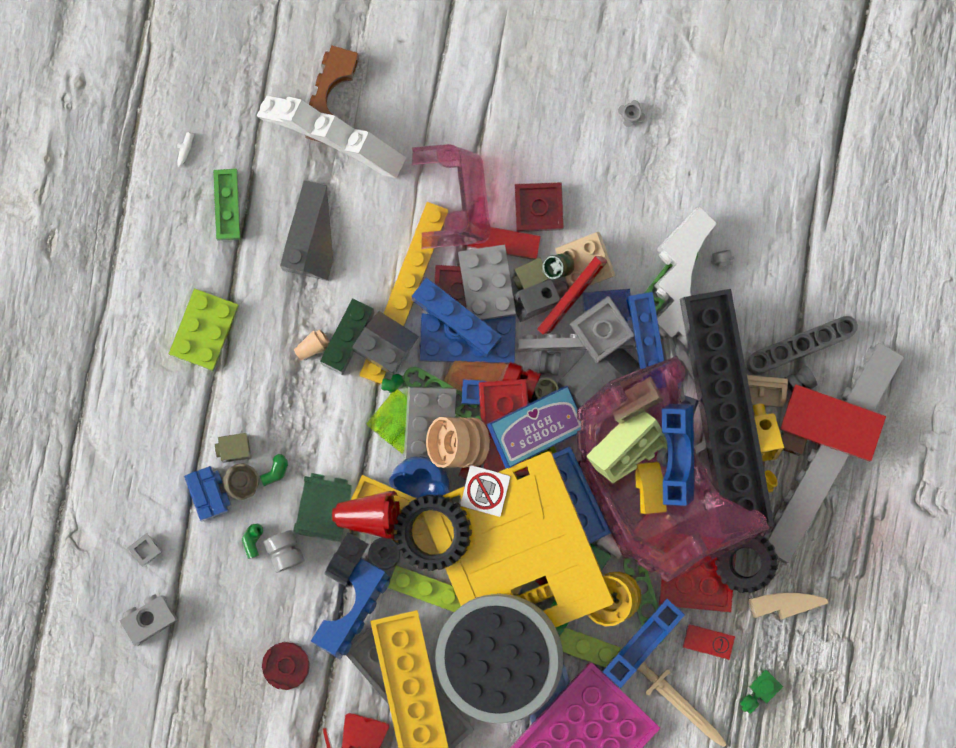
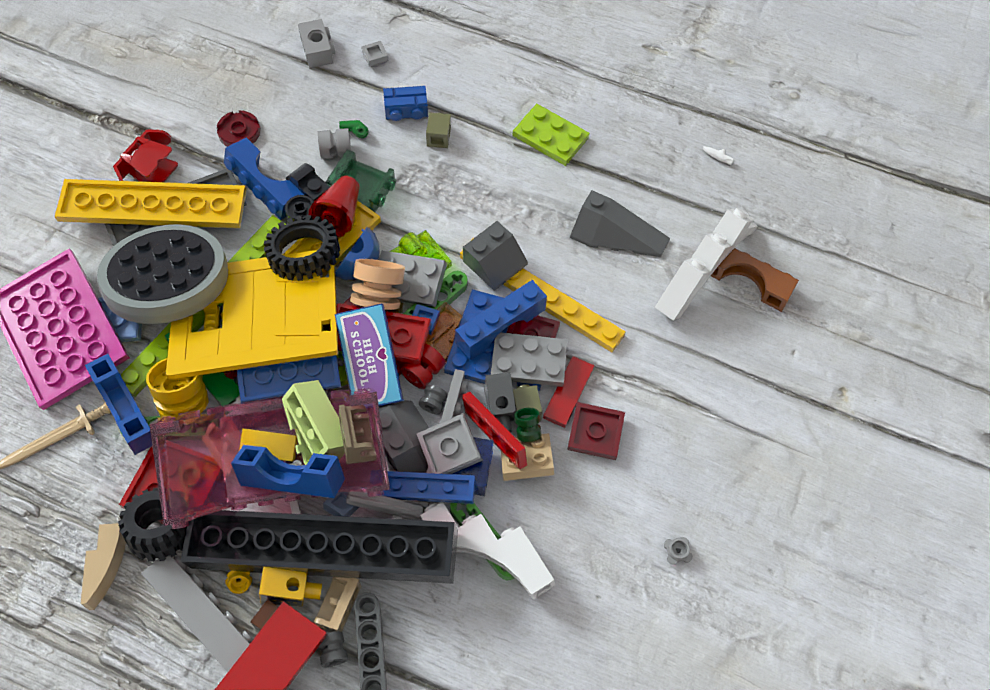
camera: 105 degrees right, 20 degrees down
bright green plate [213,169,241,241] -> none
dark tan hair [223,463,259,500] -> none
green arm [260,454,288,486] -> none
light nougat cone [294,329,330,361] -> none
dark green arch [320,298,375,375] -> none
green arm [381,374,404,393] -> none
clear pink windscreen [412,144,491,249] -> none
sticker [461,465,510,517] -> none
olive wheel [534,378,558,399] -> none
red tile [682,624,735,660] -> none
light grey plate [711,250,734,267] -> none
green plate [739,669,783,714] -> none

